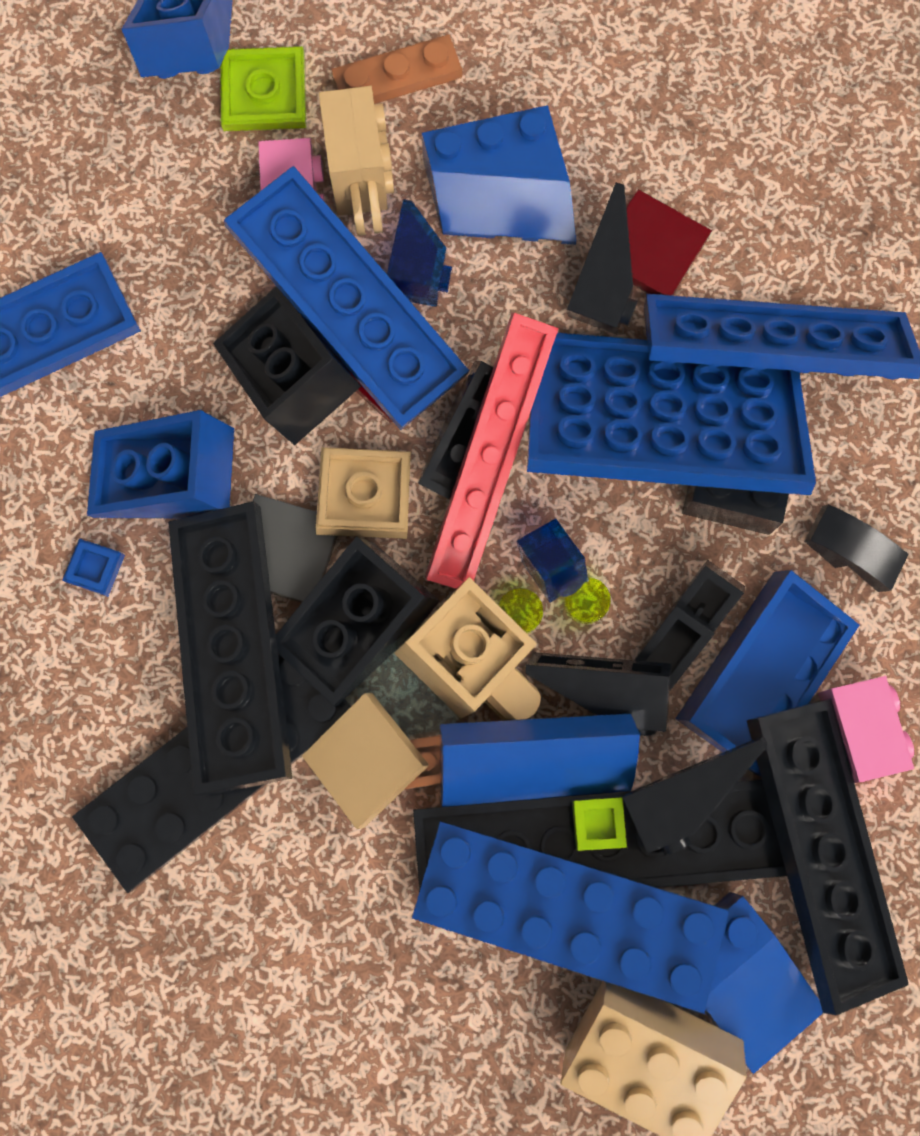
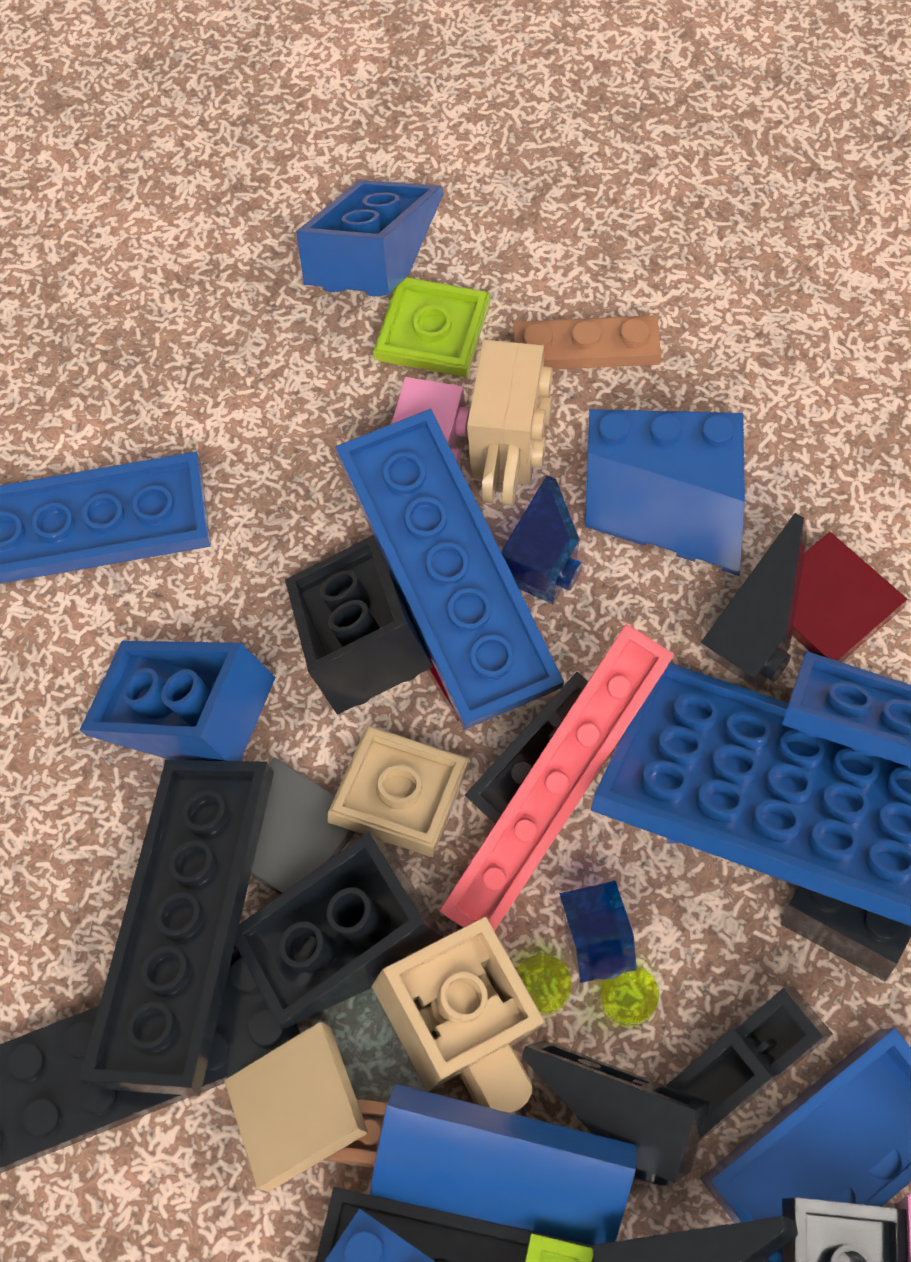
camera: 25 degrees right, 15 degrees down
blue tile [62,538,125,597] -> none

